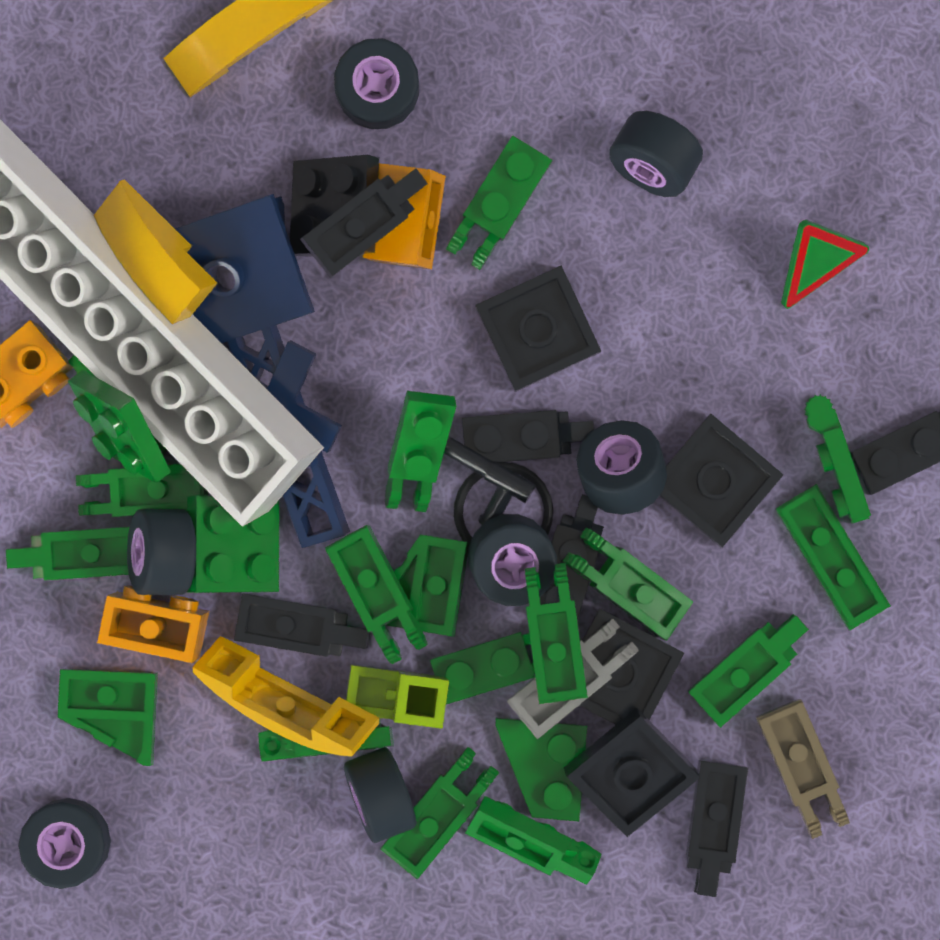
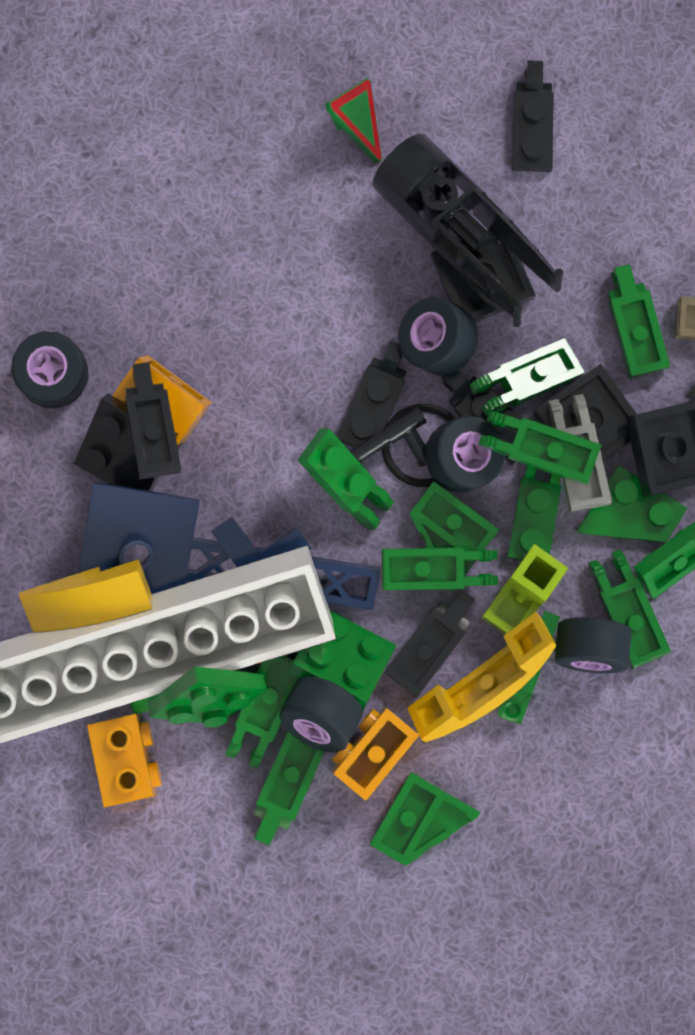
camera: 65 degrees left, 5 degrees down
black wheel [18,798,111,889] -> none
green hinge [446,135,552,270] -> none
black plate [475,265,601,392] -> none
black wheel [609,110,703,197] -> none
green tile [775,484,891,631] -> none
green hinge [804,394,871,524] -> none
none -> black piece [372,133,563,327]

